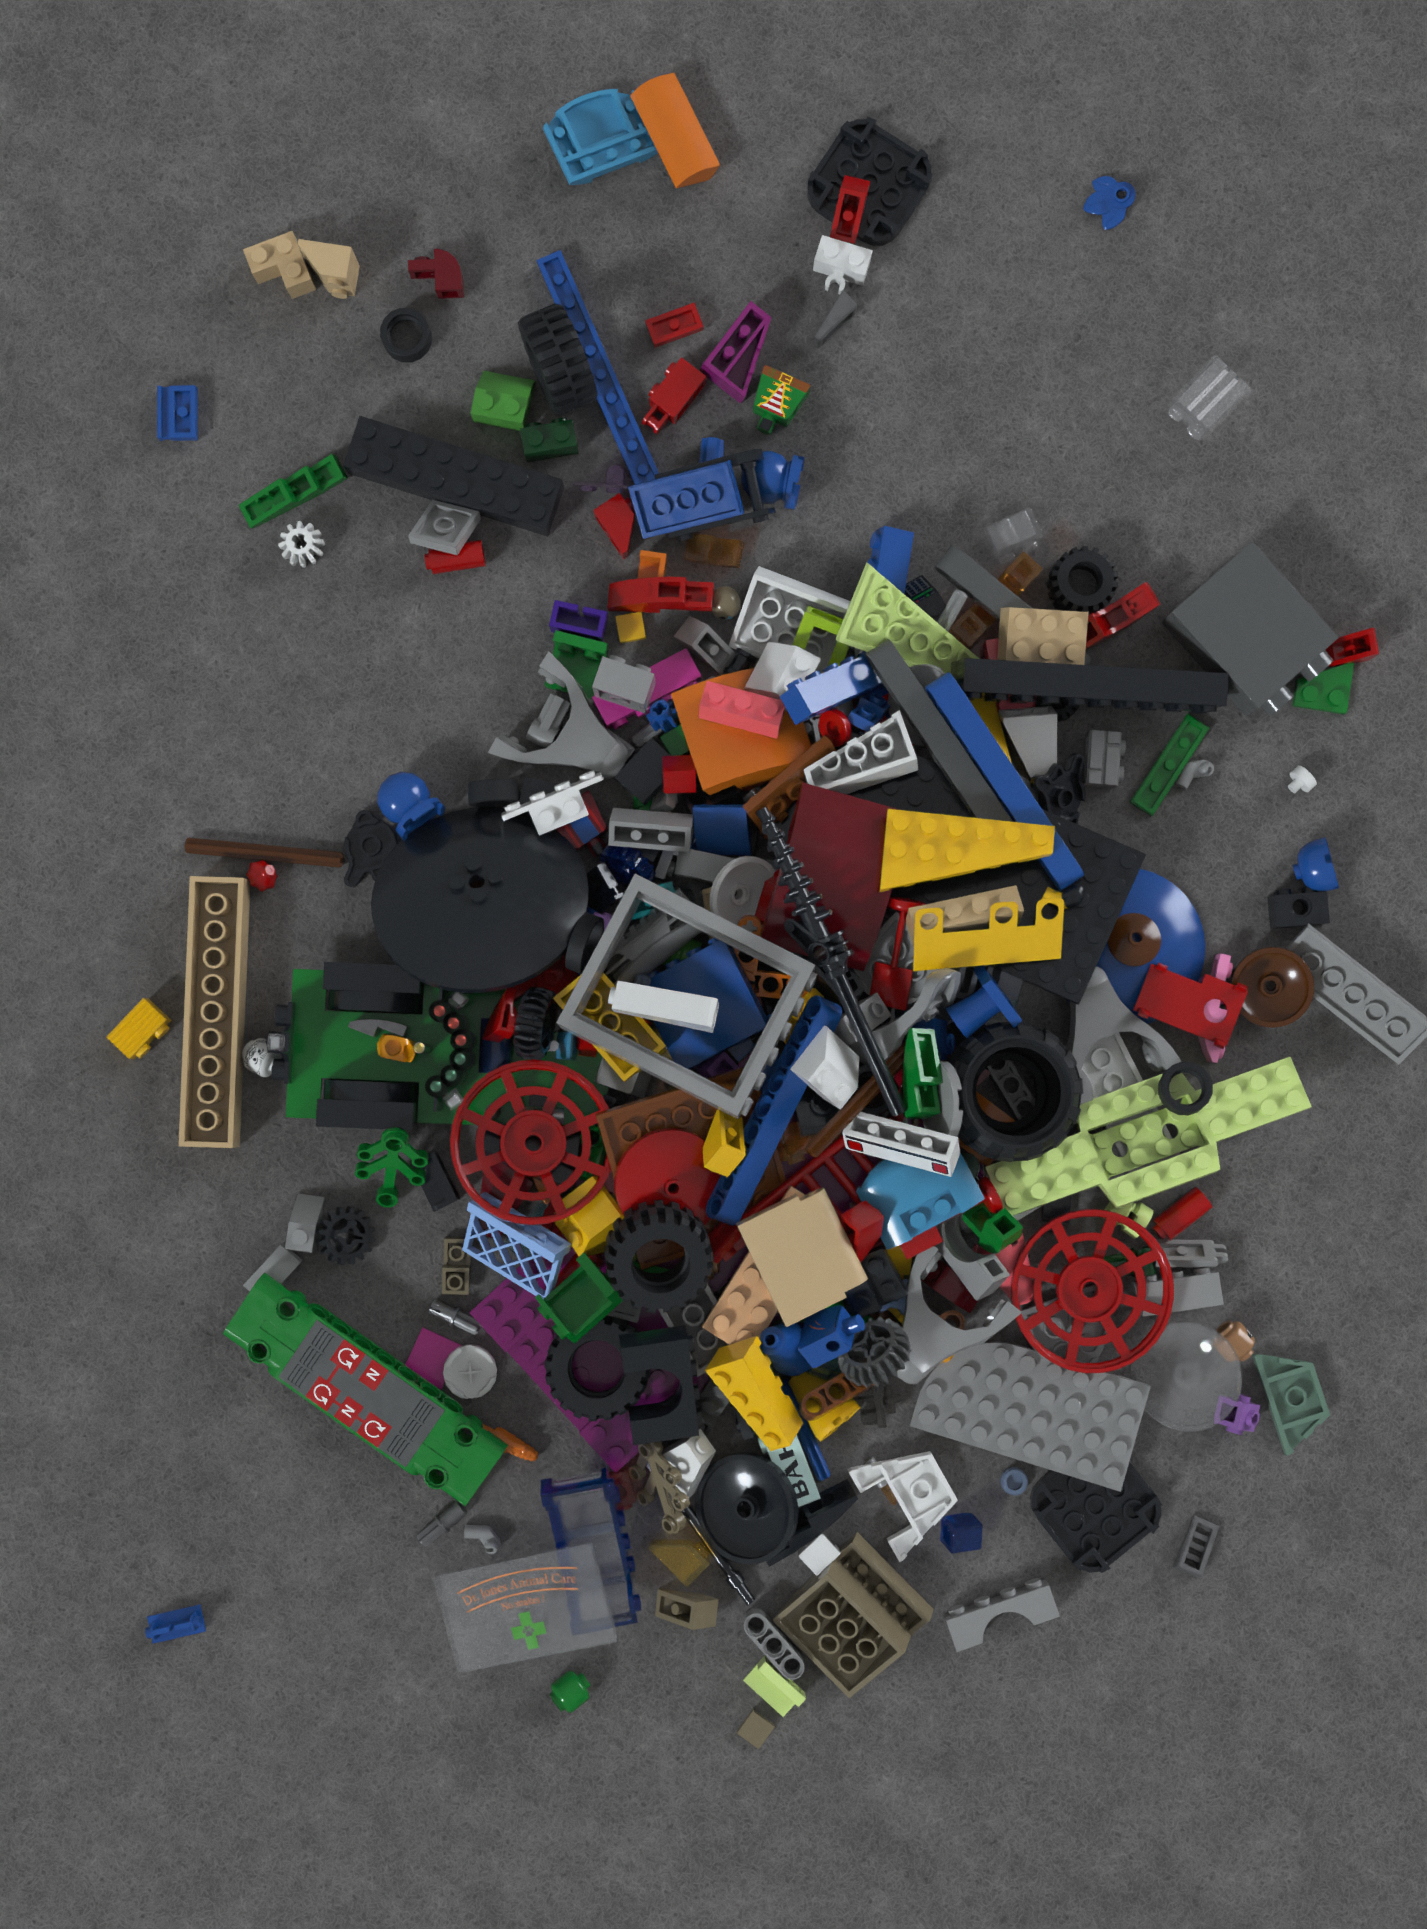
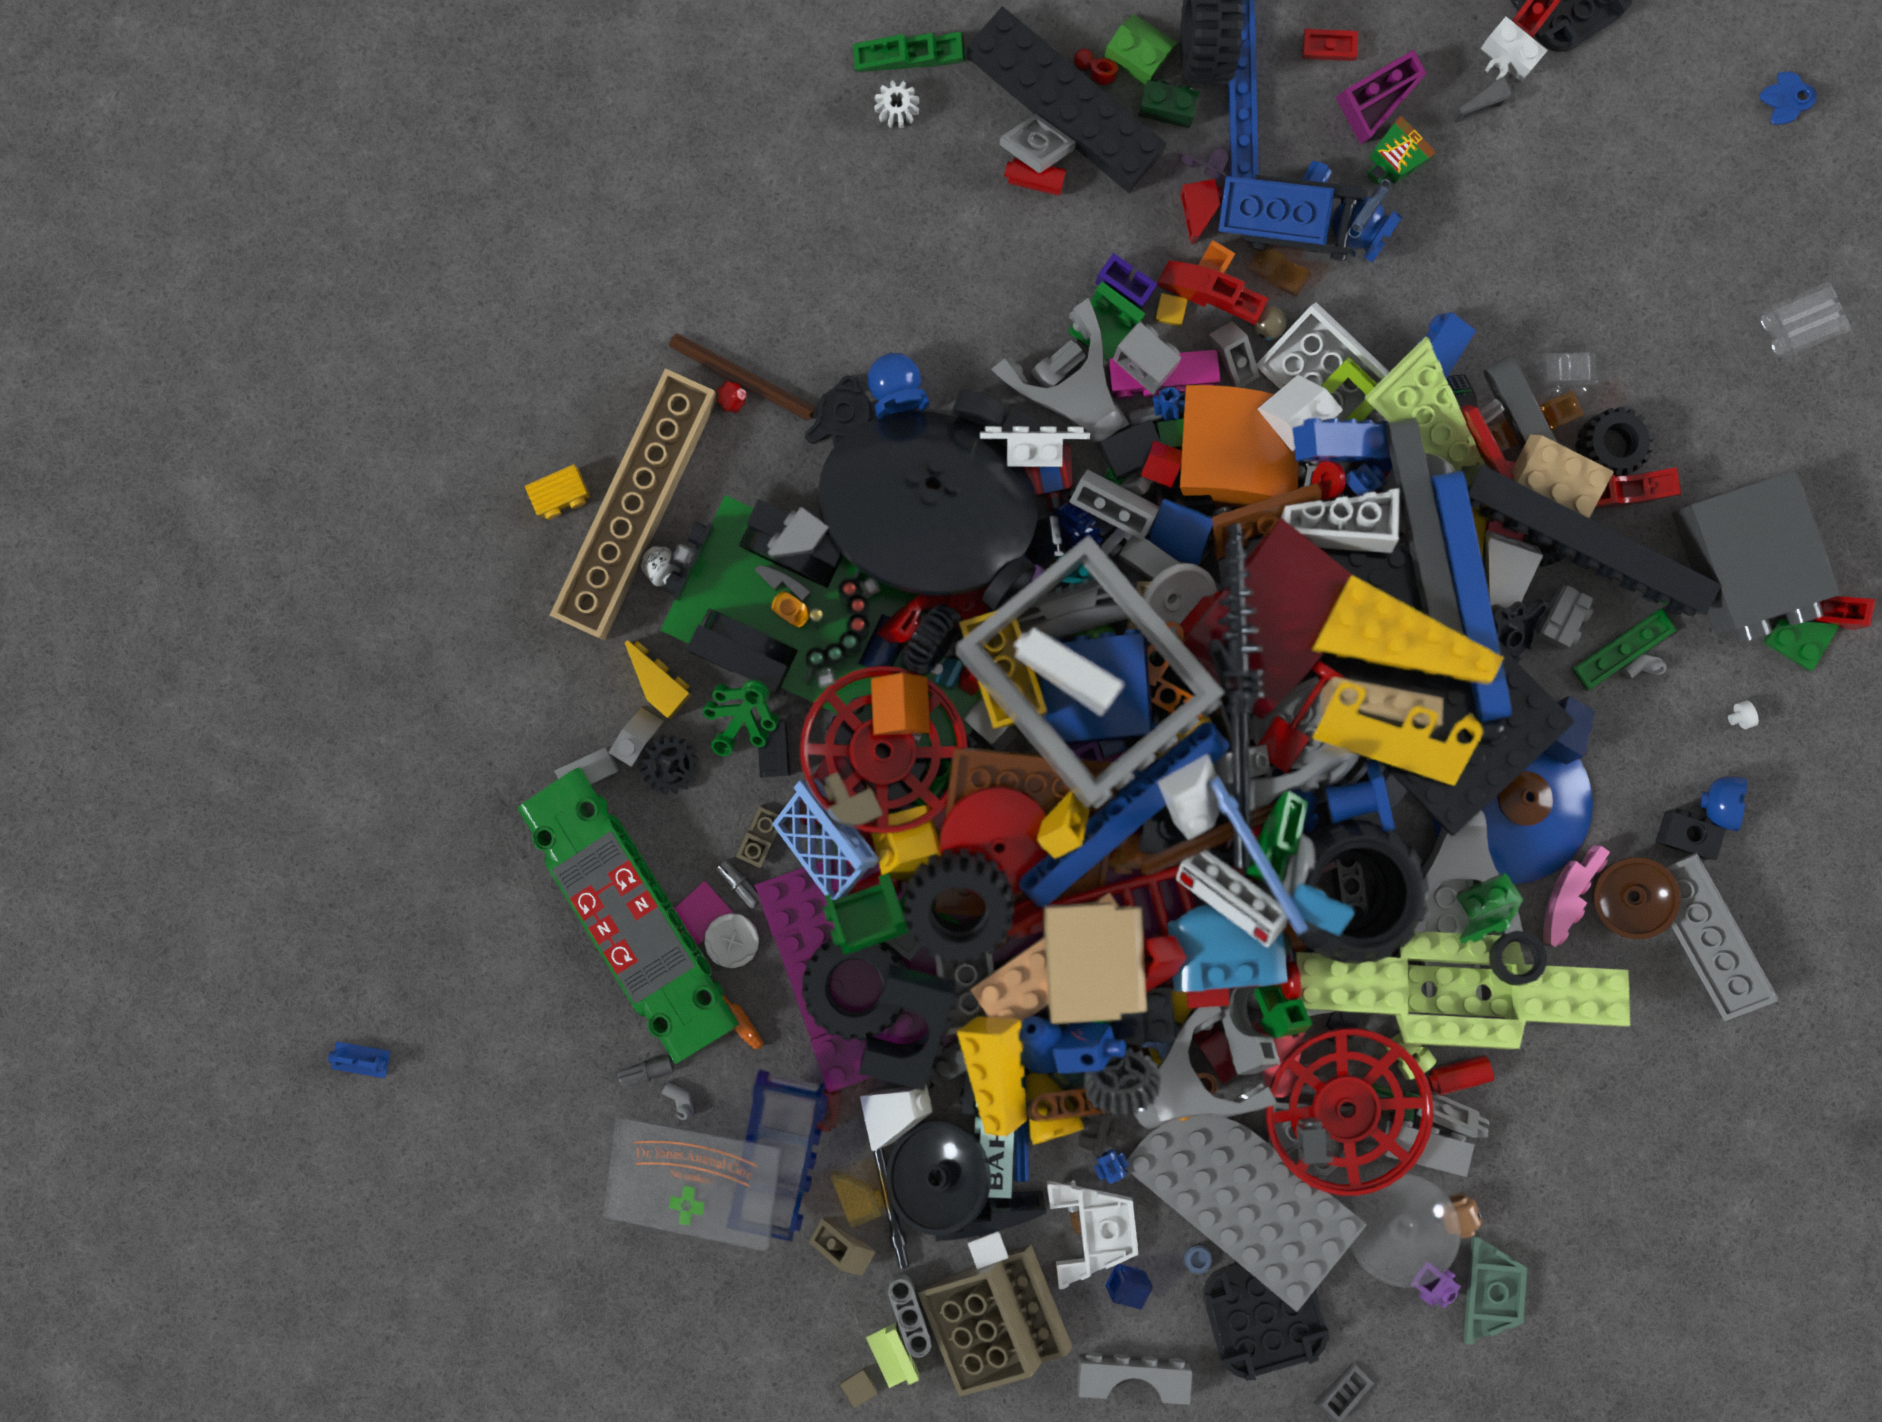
camera: 20 degrees right, 0 degrees up
green head [549,1670,591,1713] -> none
dark tan plant [628,1441,690,1534] -> none
red brick [642,357,707,435] -> none
coral brick [699,681,785,739] -> none
black bush [723,648,757,674] -> none
red piece [1133,962,1248,1049] -> none
none -> yellow slope [625,640,692,719]
none -> light grey slope [767,507,828,559]
none -> dark tan brick [823,772,883,827]
none -> orange slope [871,673,930,735]
none -> red plate [1074,48,1118,85]
none -> blue gear [1094,1149,1129,1184]
none -> medium blue bar [1209,777,1308,934]
none -> dark azure slope [1290,883,1354,935]
none -> dark grey brick [1297,1119,1333,1164]
none -> sand blue piece [1348,179,1391,238]
none -> green bracket [1456,872,1523,944]
none -> red tile [1460,405,1514,479]
none -> dark blue brick [1544,696,1595,765]

